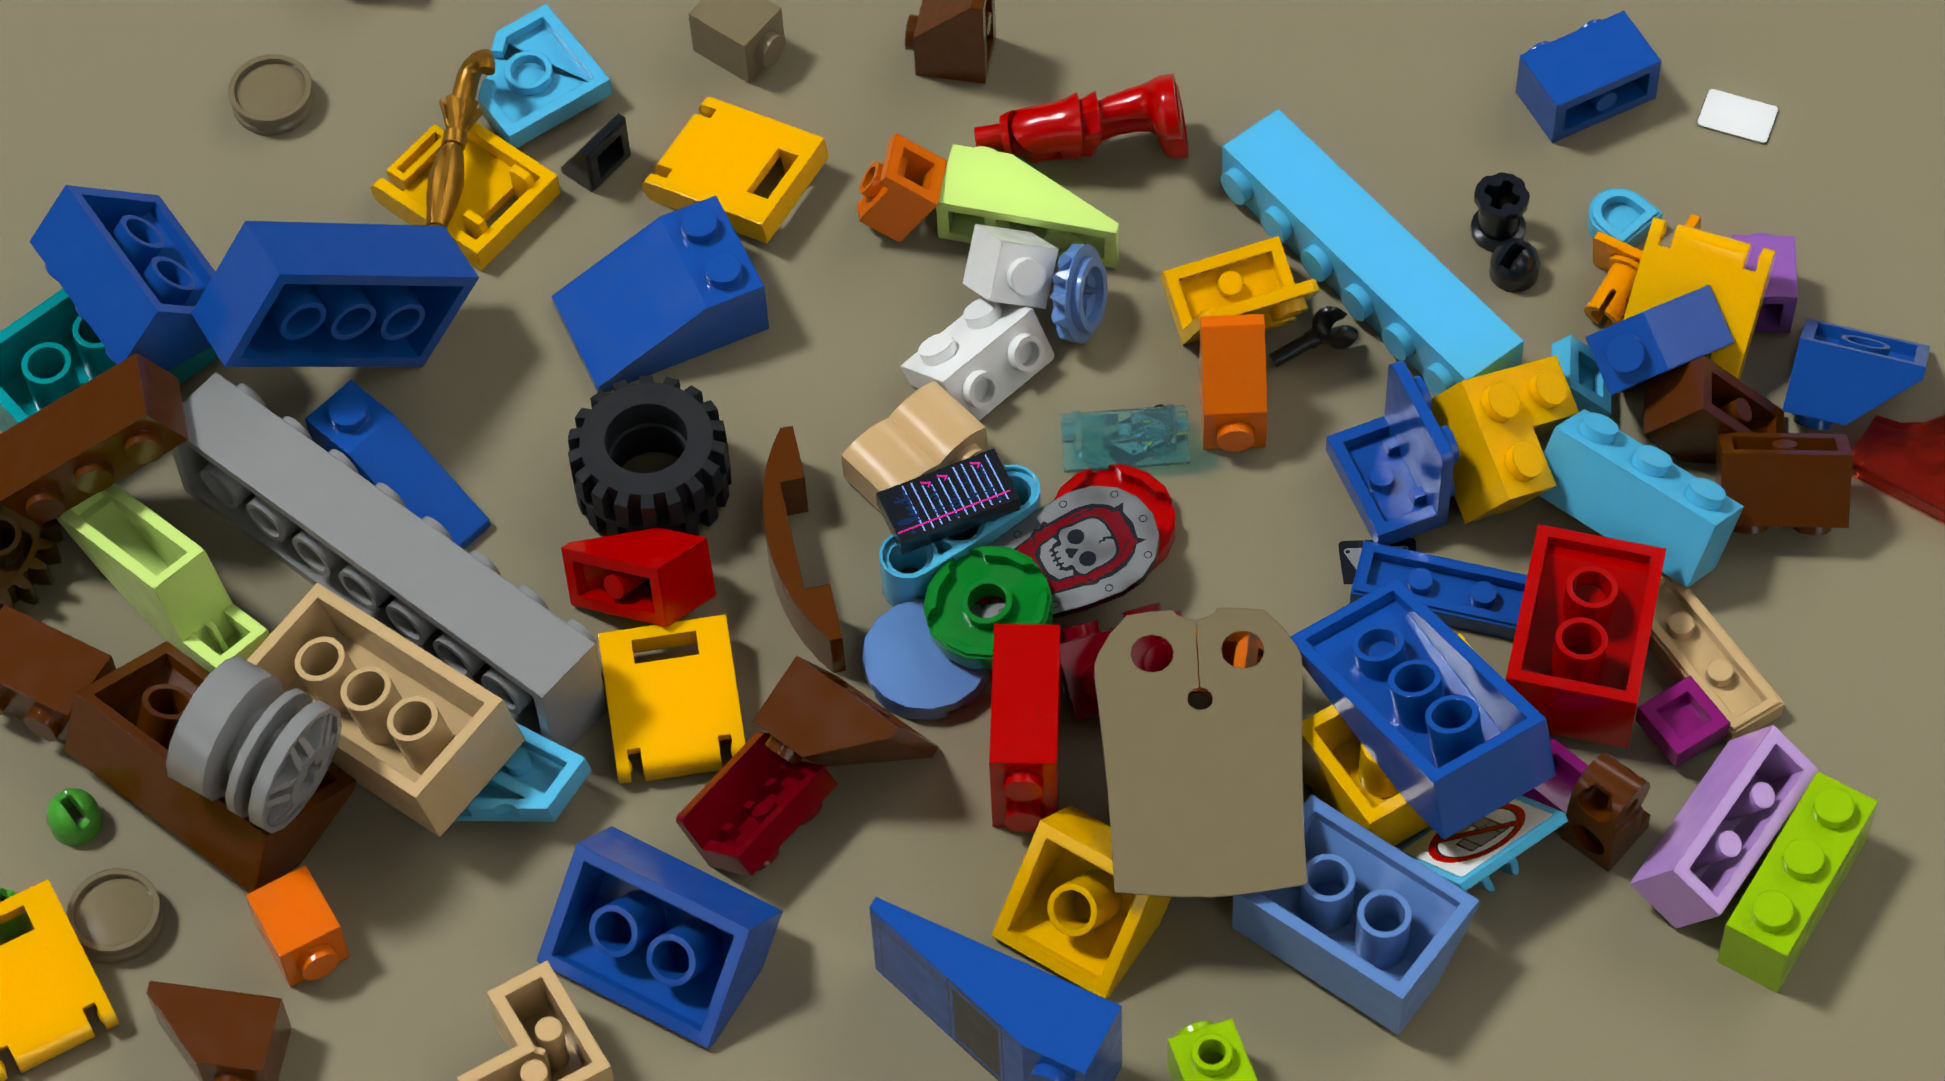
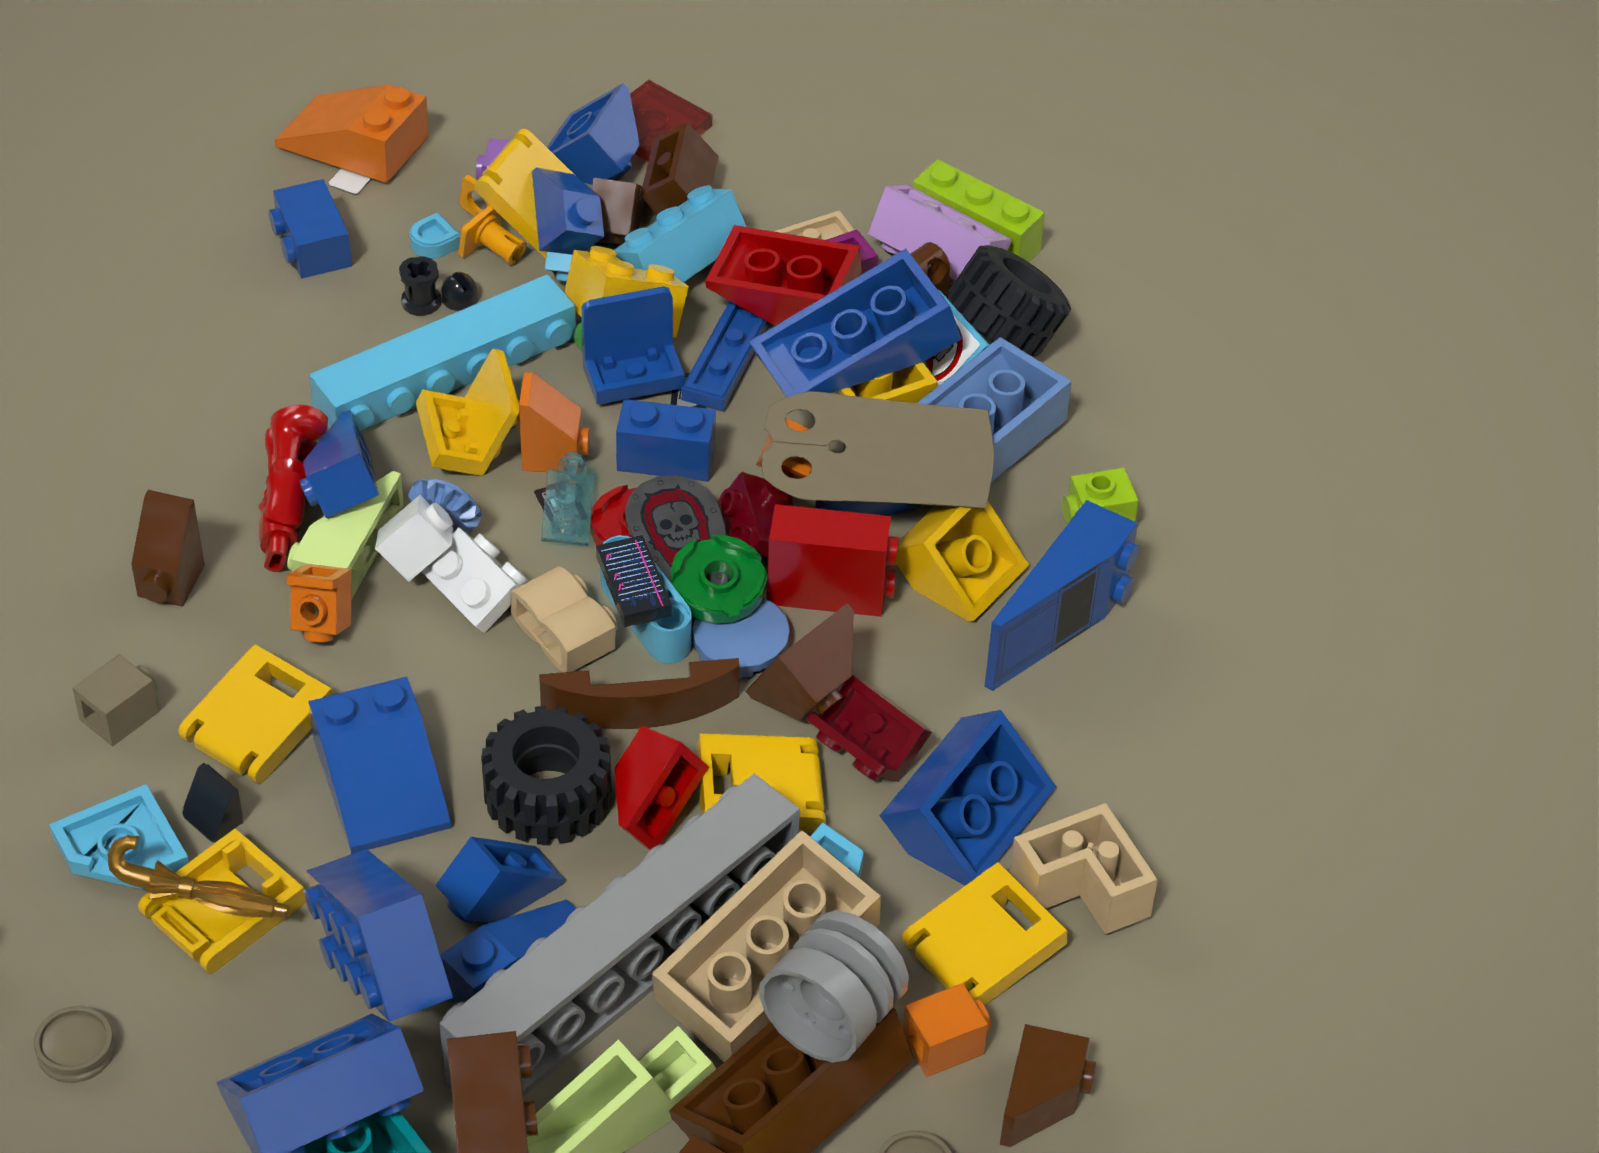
camera: 90 degrees left, 10 degrees down
none -> orange slope [275,84,428,183]
none -> blue slope [300,410,379,518]
none -> blue slope [436,837,565,923]
none -> blue brick [616,399,716,482]
none -> yellow container [902,862,1067,1006]
none -> black tyre [948,245,1071,357]

